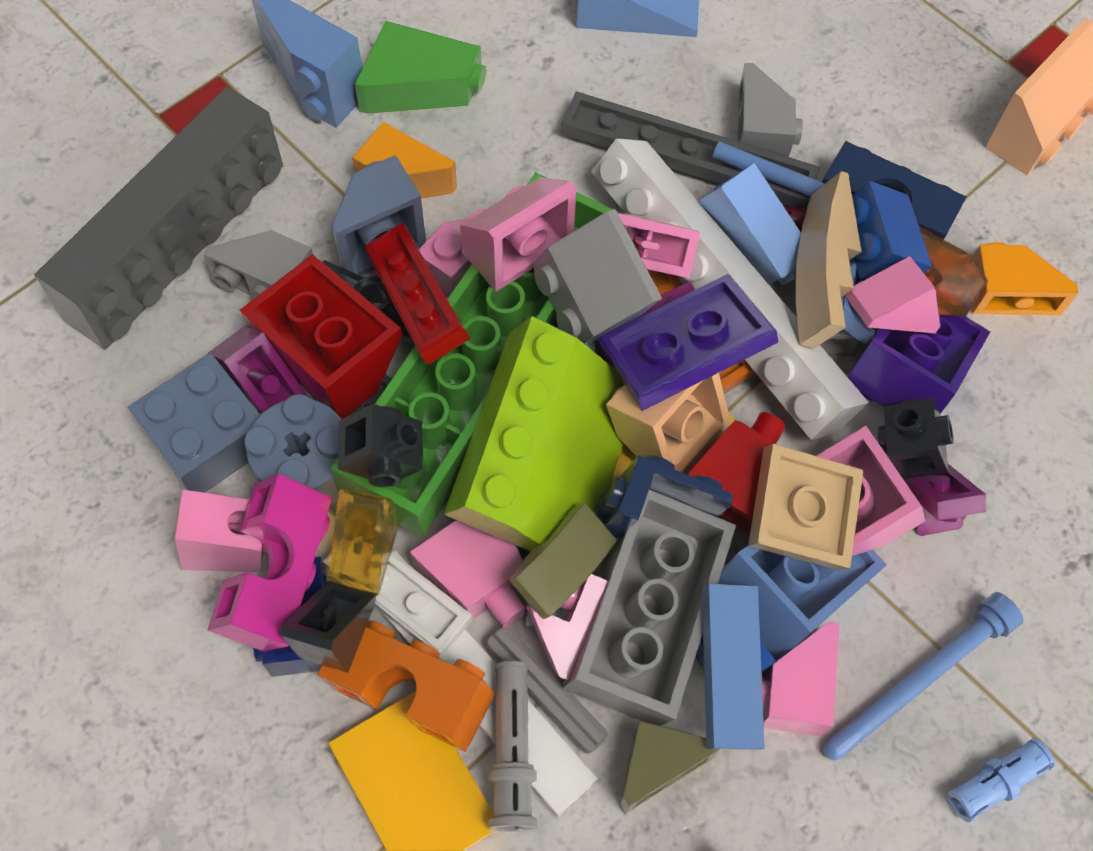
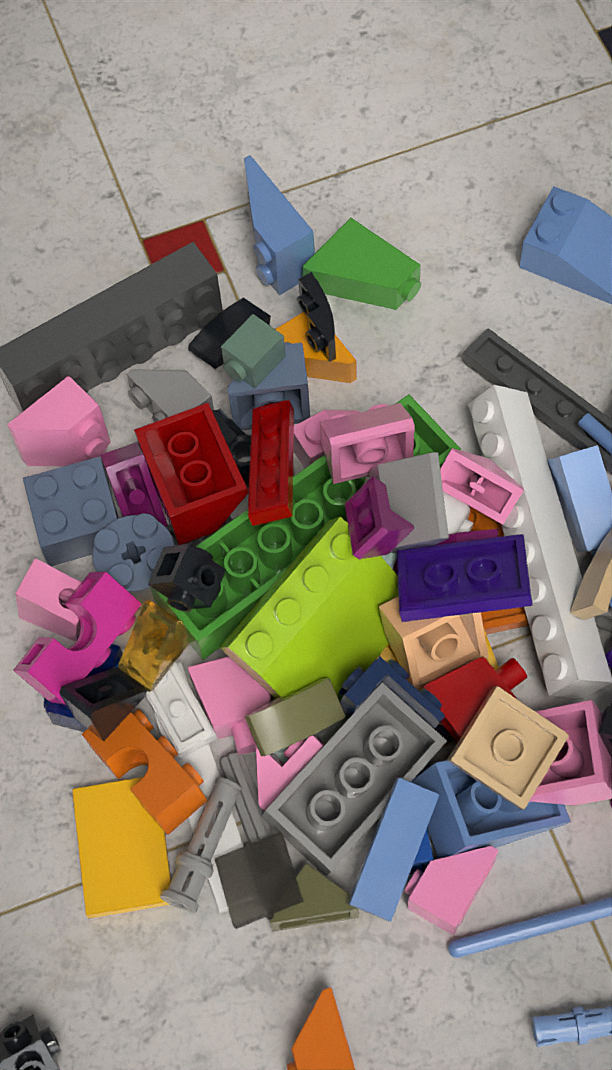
camera: 30 degrees right, 0 degrees up
none -> bright pink slope [7,376,111,467]
none -> black slope [188,297,271,369]
none -> clear smoke piece [215,831,304,929]
none -> sand green brick [221,314,286,389]
none -> black slope [297,272,336,362]
none -> magenta slope [345,476,414,559]

